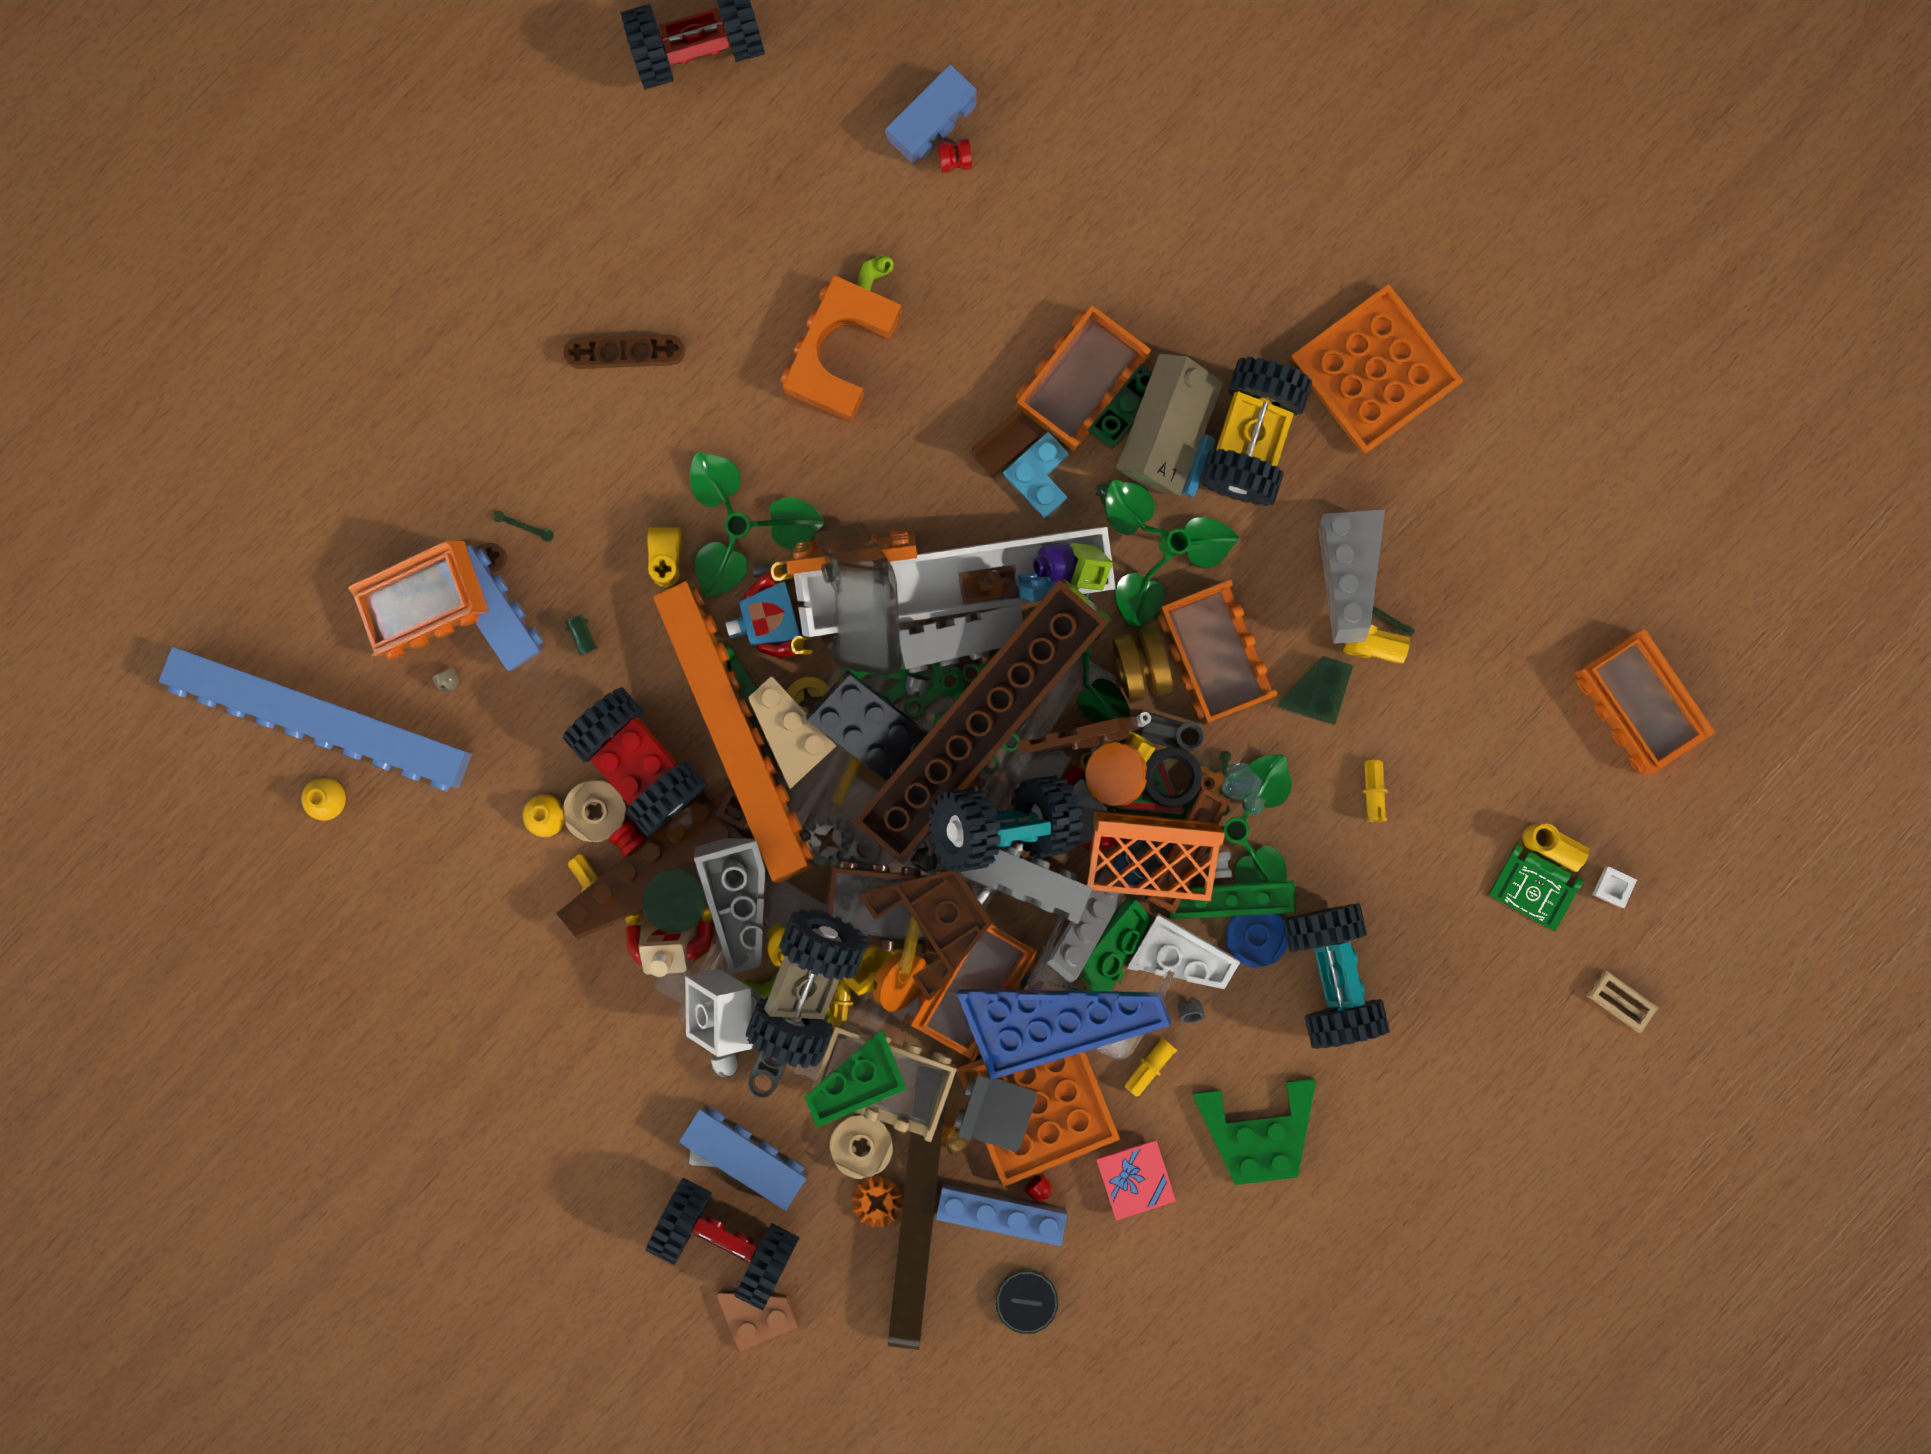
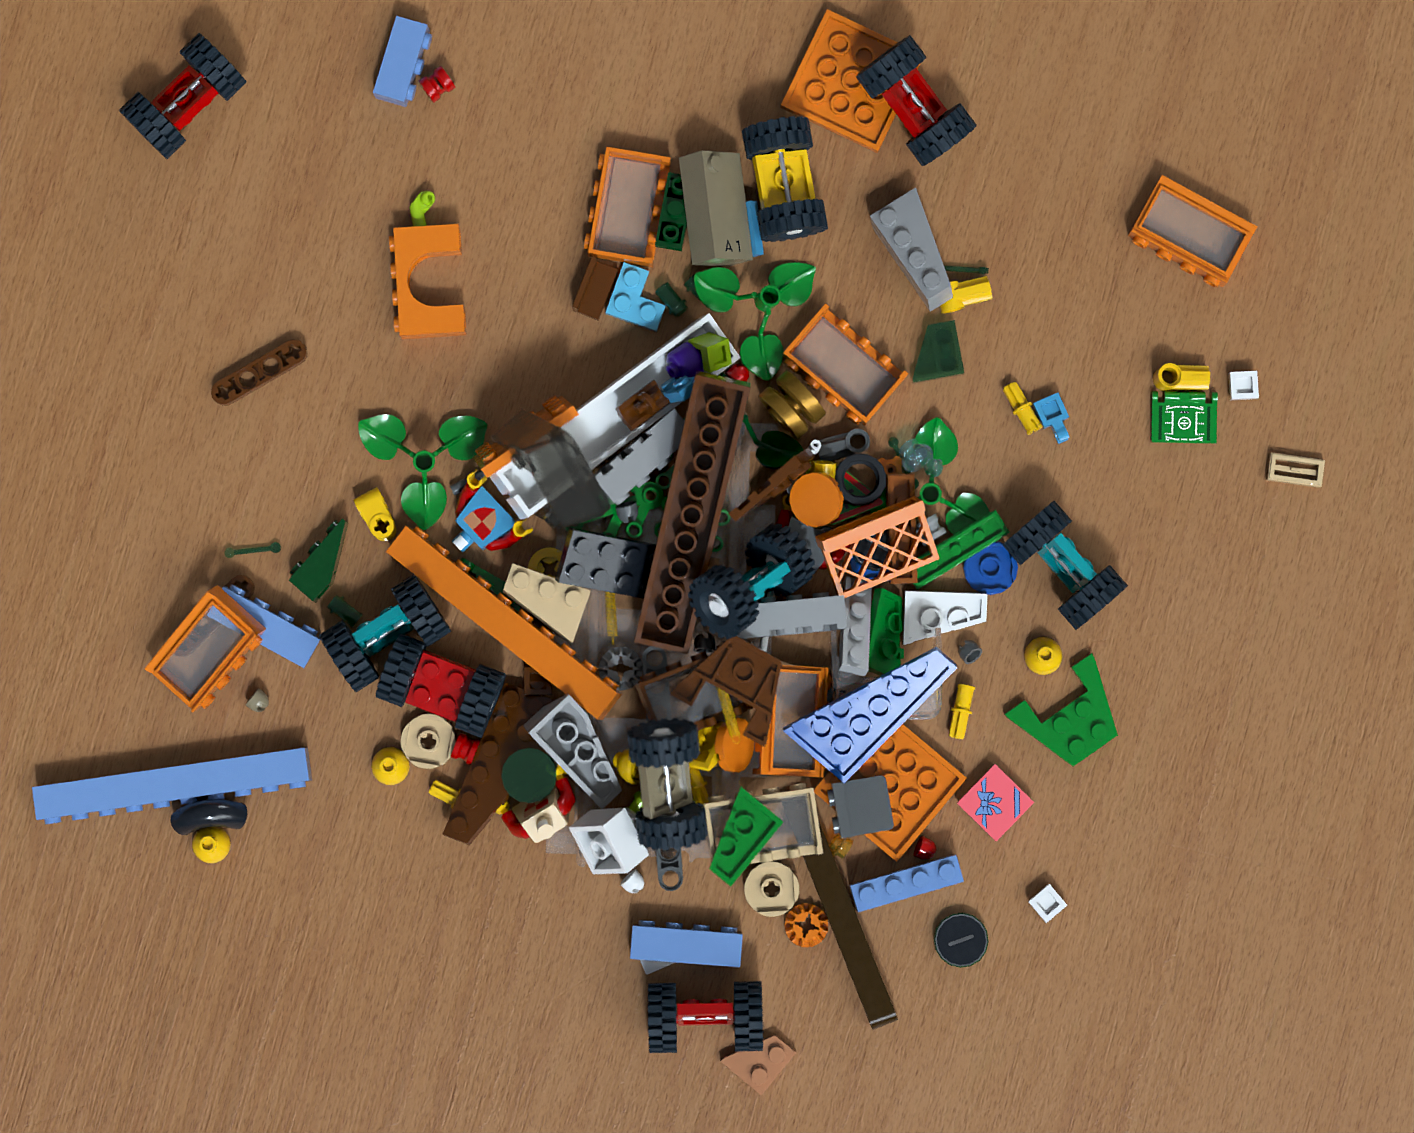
camera: 30 degrees left, 0 degrees up
none -> black cylinder [170,799,248,835]
none -> dark green slope [289,518,348,603]
none -> black plate [319,574,451,693]
none -> clear green pin [655,282,688,318]
none -> red hinge [725,364,750,382]
none -> black plate [856,35,977,166]
none -> yellow brick [1024,637,1062,675]
none -> white plate [1028,884,1067,923]
none -> dark azure plate [1033,393,1070,444]

